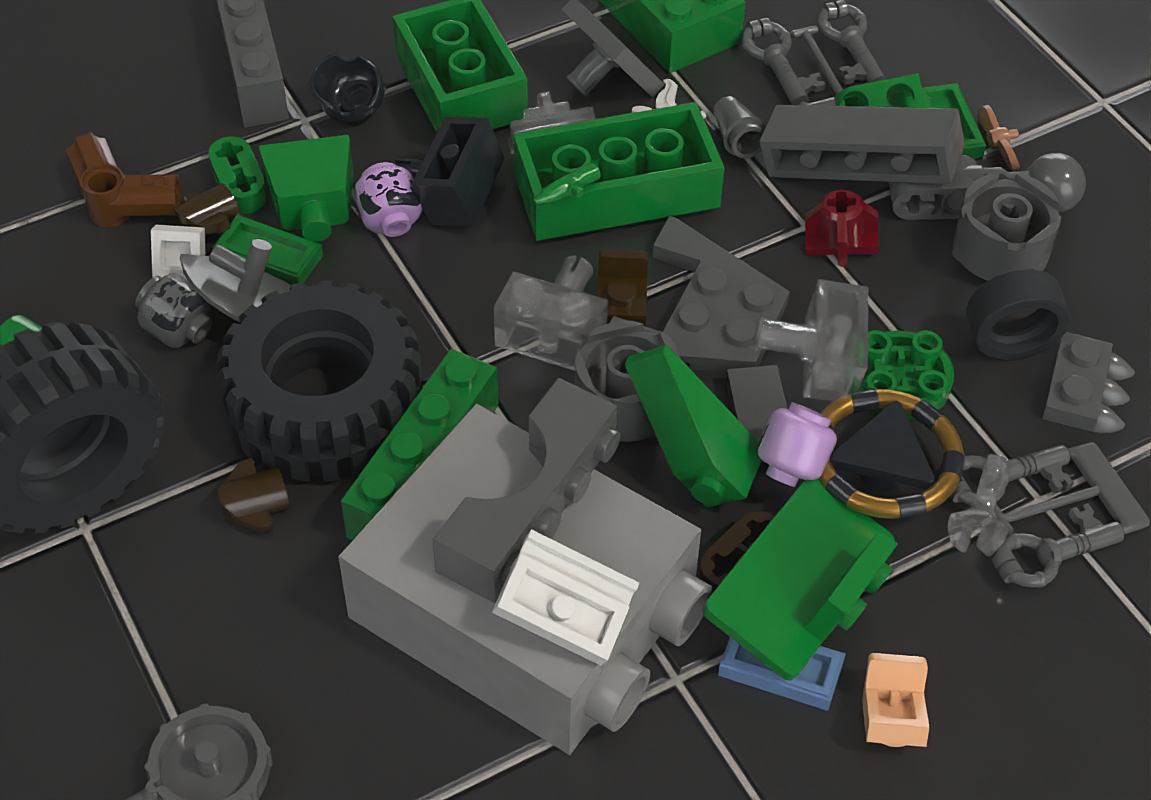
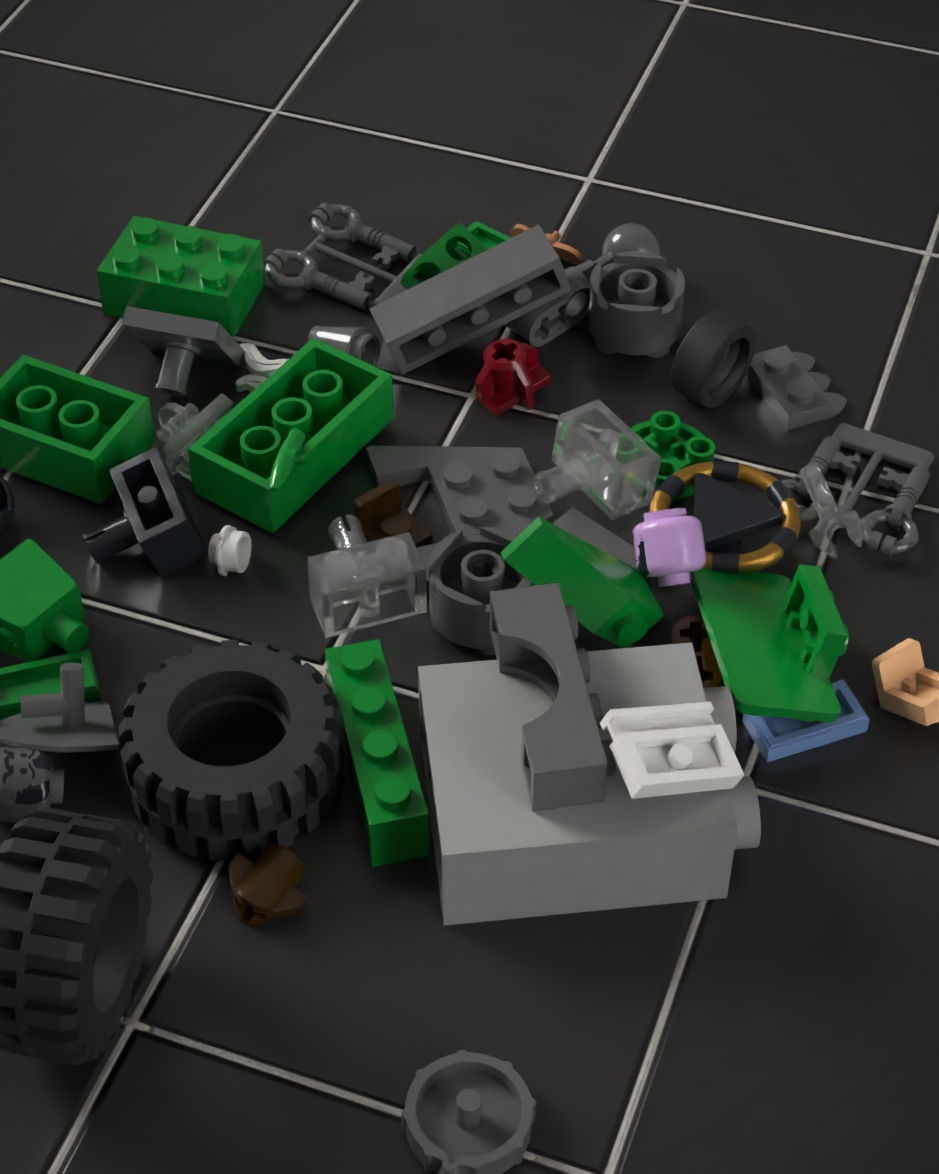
camera: 40 degrees left, 5 degrees down
lavender head [354,162,422,237] -> none
none -> white plate [208,525,251,576]

